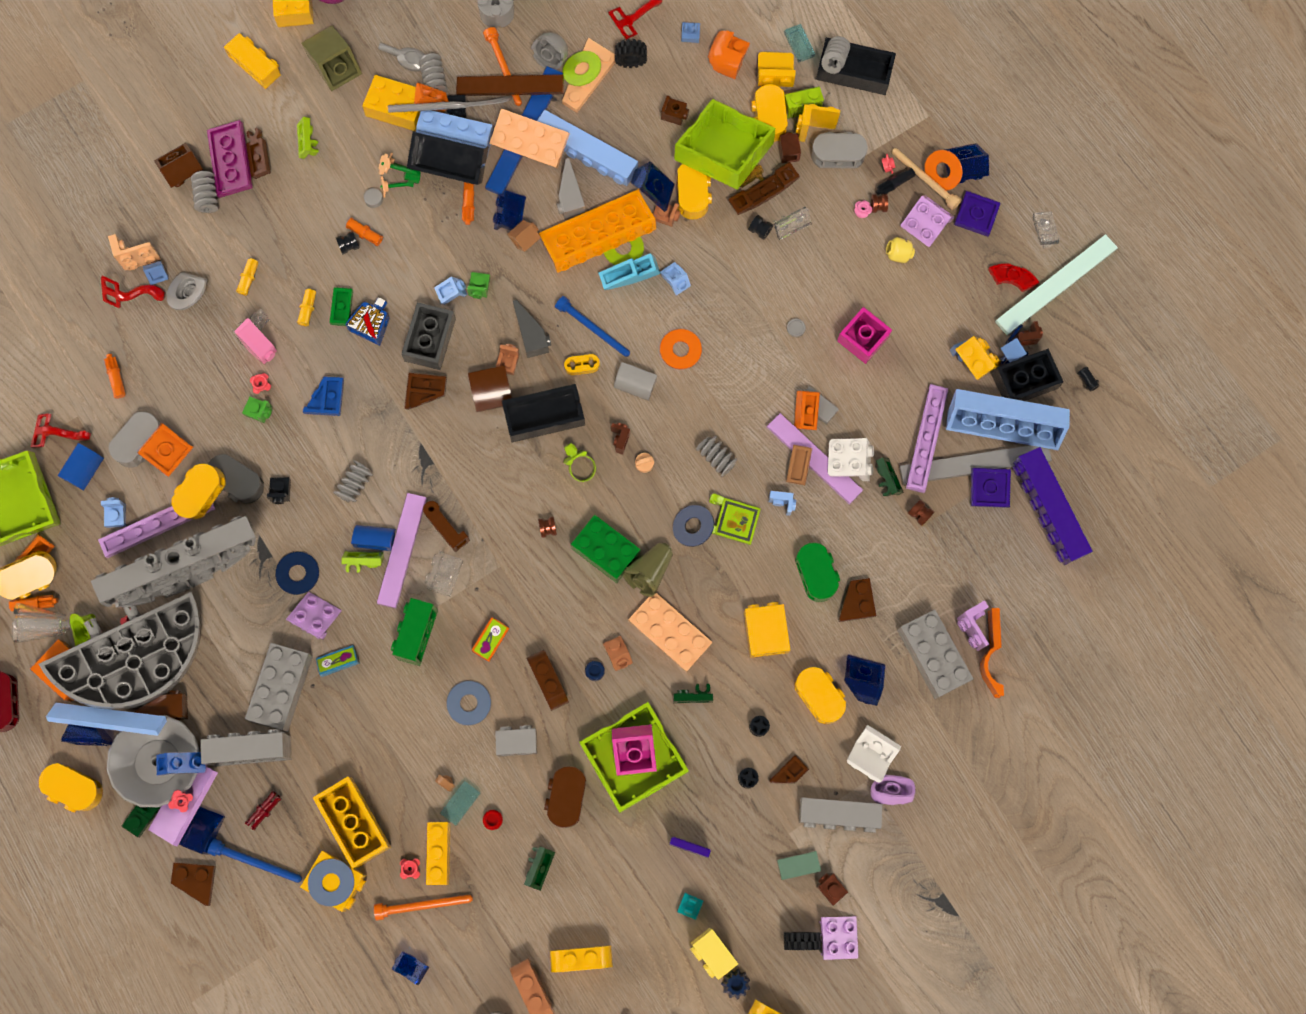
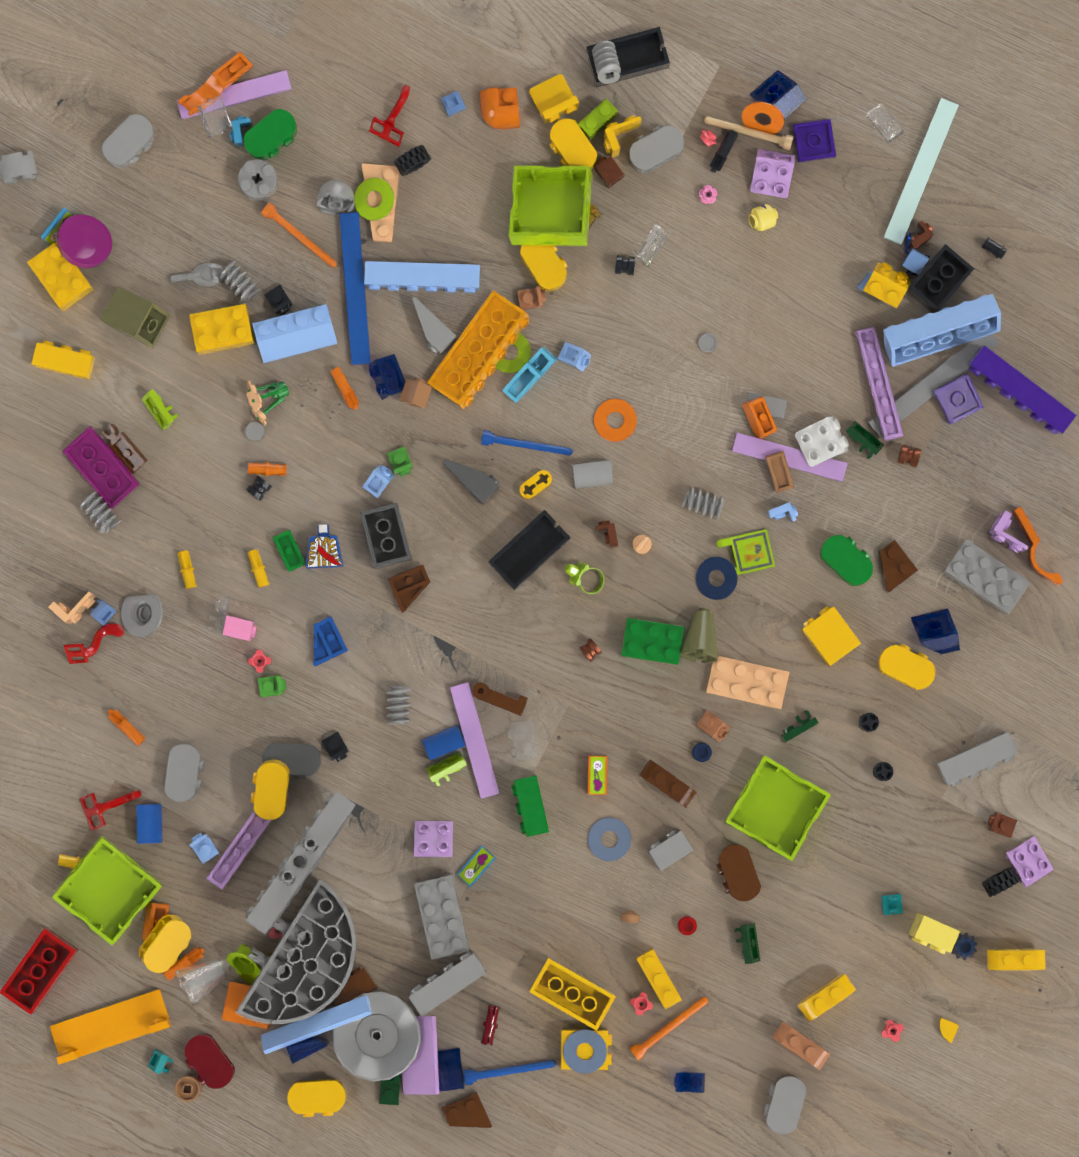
camera: 25 degrees left, 10 degrees up
orange tile [137,423,193,477] -> none
reddish brown slope [154,143,203,188] -> none
blue bracket [156,752,206,776] -> none
coral plate [168,790,193,812] -> none
dark blue gear [275,552,319,595] -> none
light grey piece [388,95,512,113] -> none
black piece [407,130,489,185] -> none
orange slope [414,83,449,113] -> none
clear light blue tile [440,781,481,826] -> none
reddish brown tile [456,75,564,96] -> none
reddish brown slope [468,365,512,412] -> none
light nougat plate [489,109,570,169] -> none
nougat bracket [496,344,520,375] -> none
dark pink brick [612,724,657,776] -> none
clear blue slope [631,161,675,212] -> none
reddish brown brick [661,95,689,126] -> none
dark purple tile [669,837,711,858] -> none
reddish brown slope [728,162,800,215] -> none
reddish brown tile [769,755,809,784] -> none
sand green tile [777,851,821,880] -> none
clear light blue tile [784,24,815,63] -> none
dark pink brick [837,307,892,364] -> none
white bracket [847,725,901,783] -> none
lavender piece [870,775,915,805] -> none
copper wheel [871,194,888,213] -> none
red tile [988,263,1039,292] -> none

